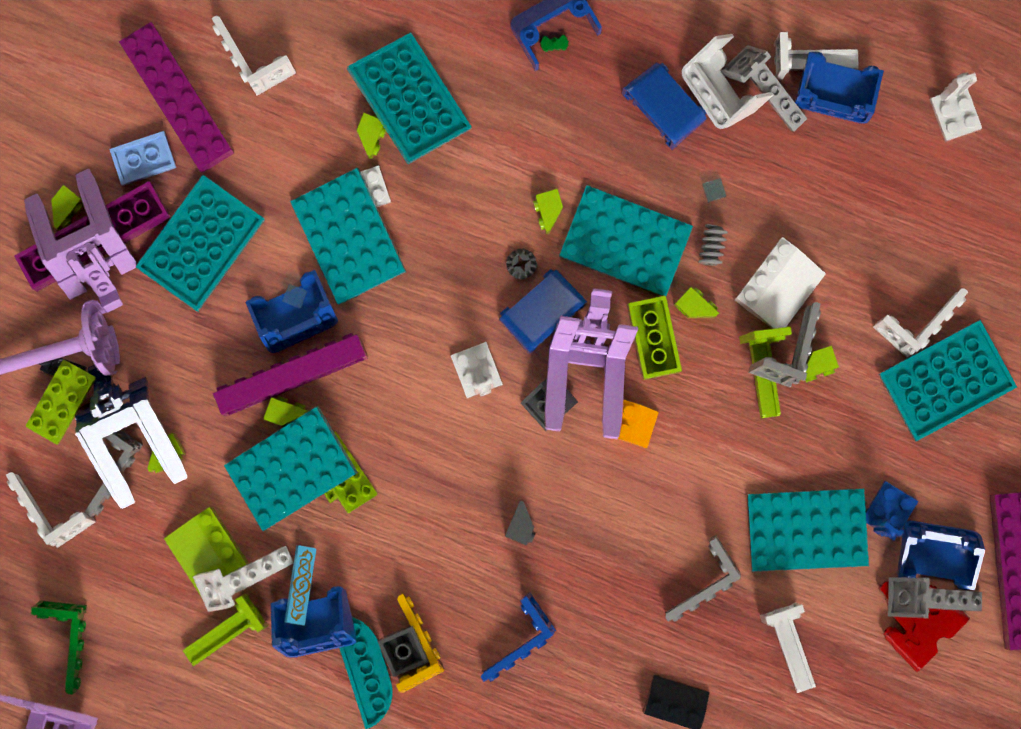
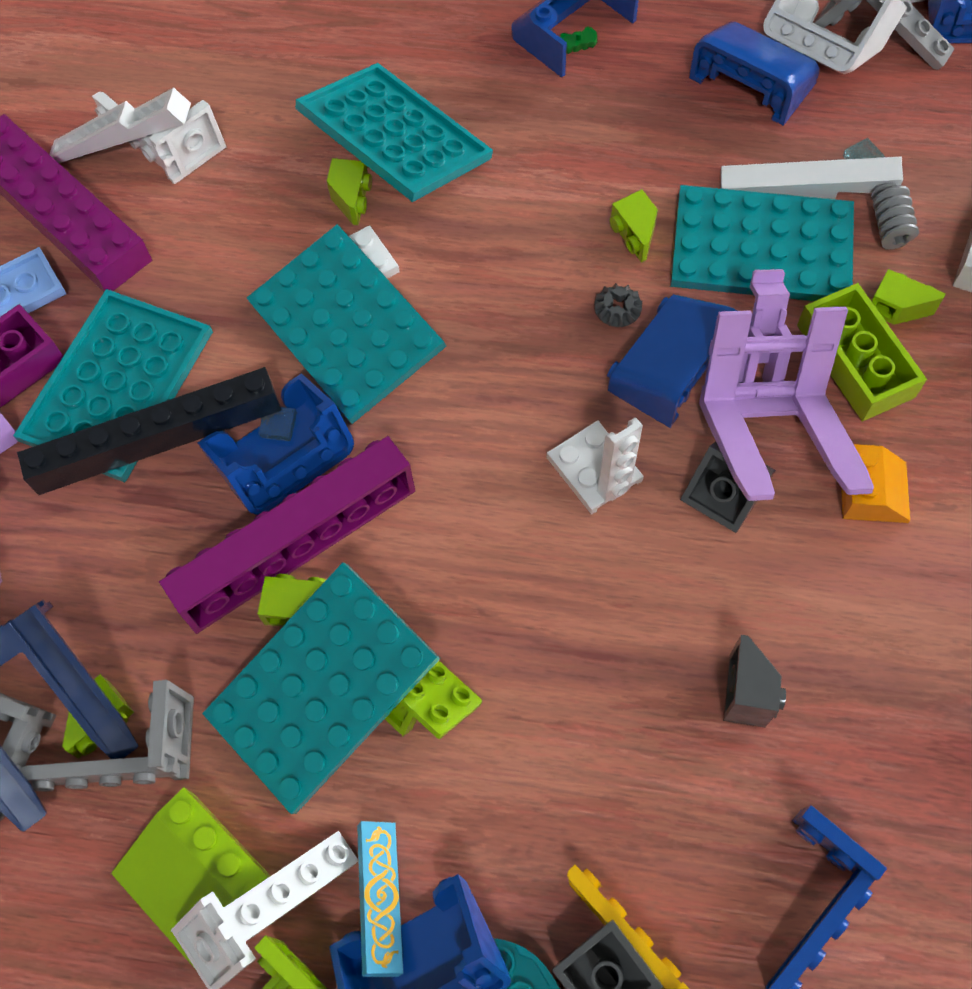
camera: 10 degrees left, 20 degrees down
none -> black brick [17,367,282,495]
none -> light grey bracket [20,680,194,792]
none -> white slope [49,88,191,163]
none -> white slope [720,156,903,199]

